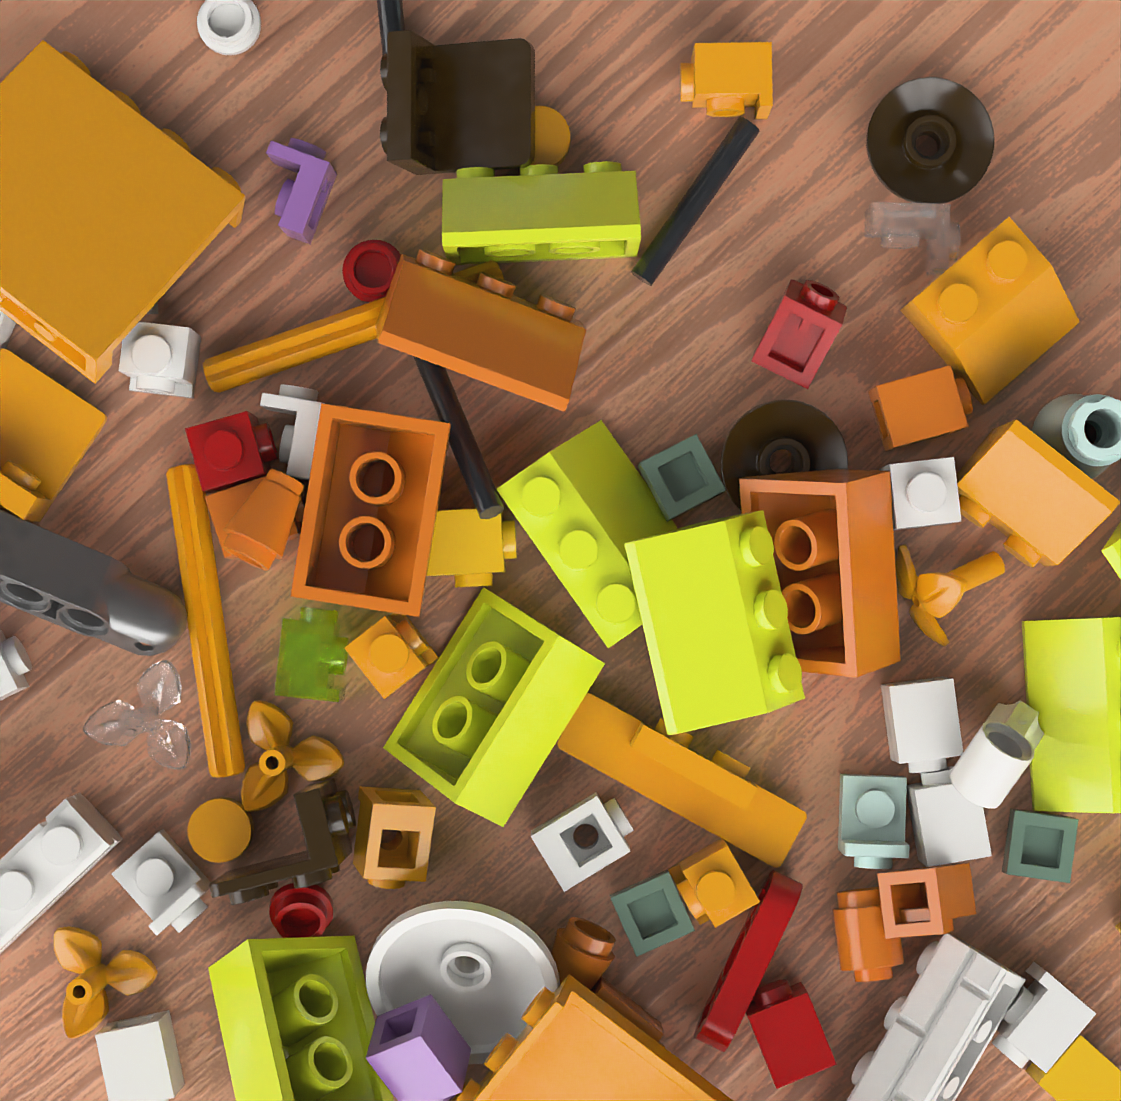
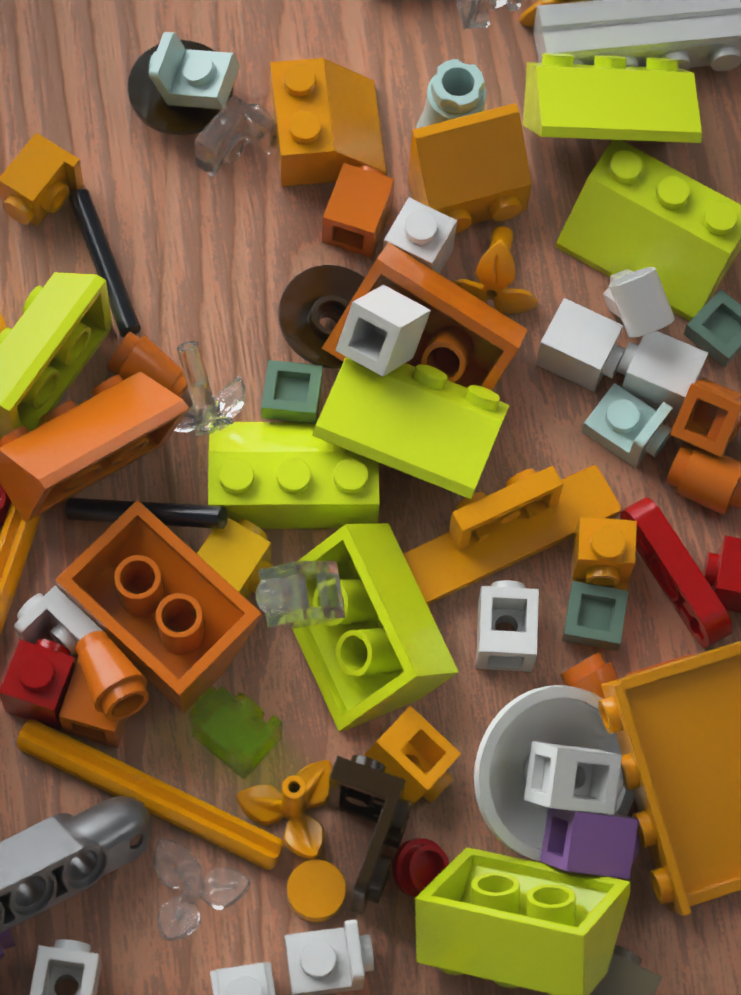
camera: 65 degrees left, 20 degrees down
light orange brick [344,613,439,699] -> none
red bracket [751,279,847,389] -> none
none -> orange cone [107,332,193,398]
none -> light aqua bracket [149,32,240,110]
none -> clear plant [174,341,246,436]
none -> clear brick [256,561,346,628]
none -> white brick [335,285,431,377]
none -> white brick [524,741,623,815]

